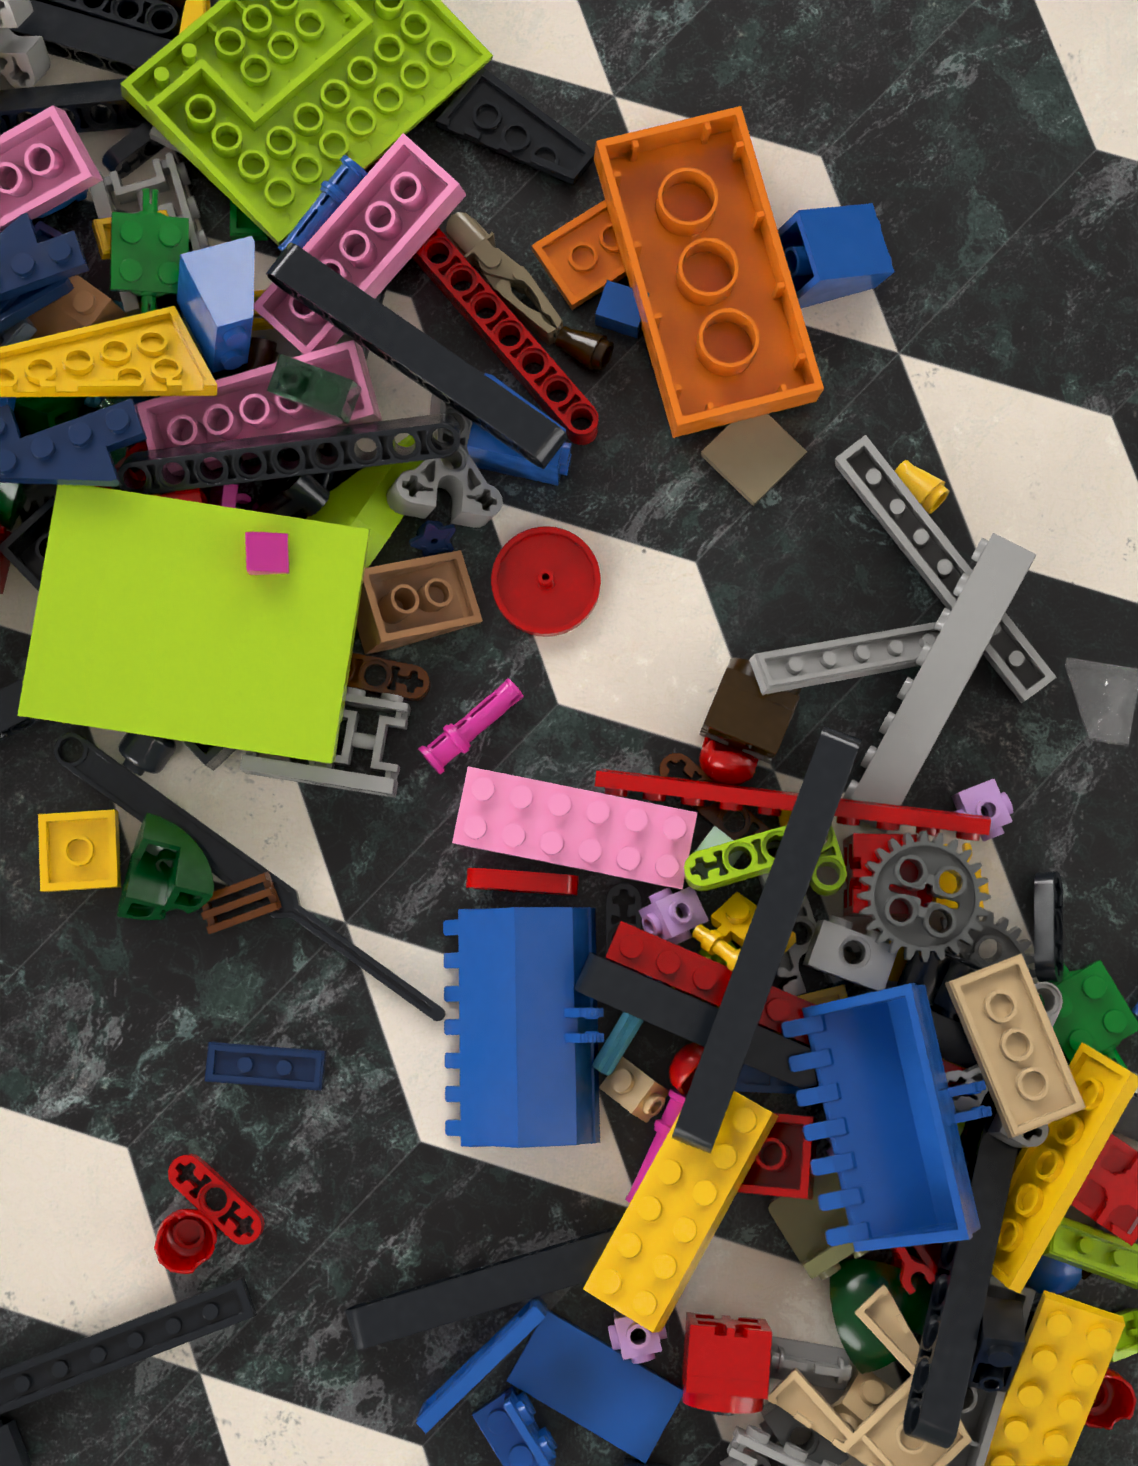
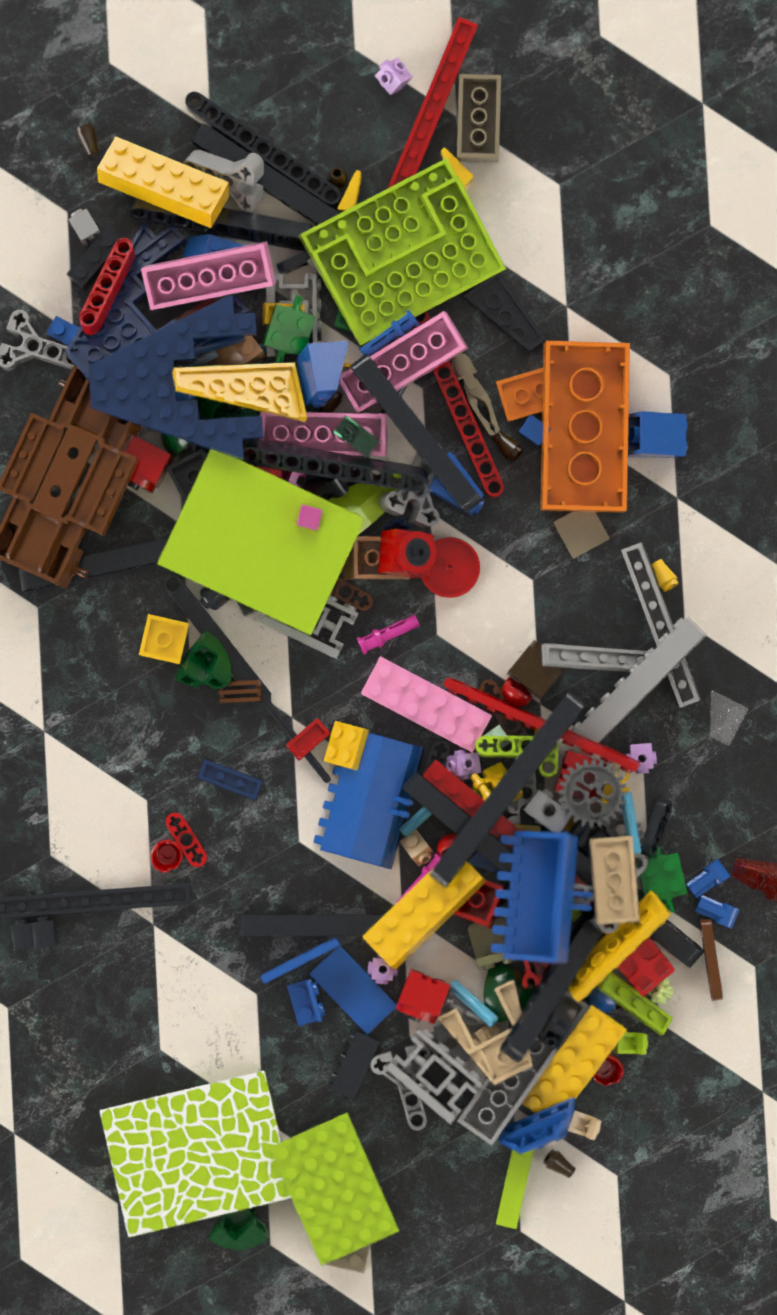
camera: 15 degrees right, 5 degrees up
red beam [466,868,579,896] -> none
none -> red tile [285,718,331,761]
none -> yellow plate [323,721,369,771]
none -> red piece [378,529,437,578]
none -> medium azure axle [449,980,498,1027]
none -> medium azure axle [621,792,641,854]

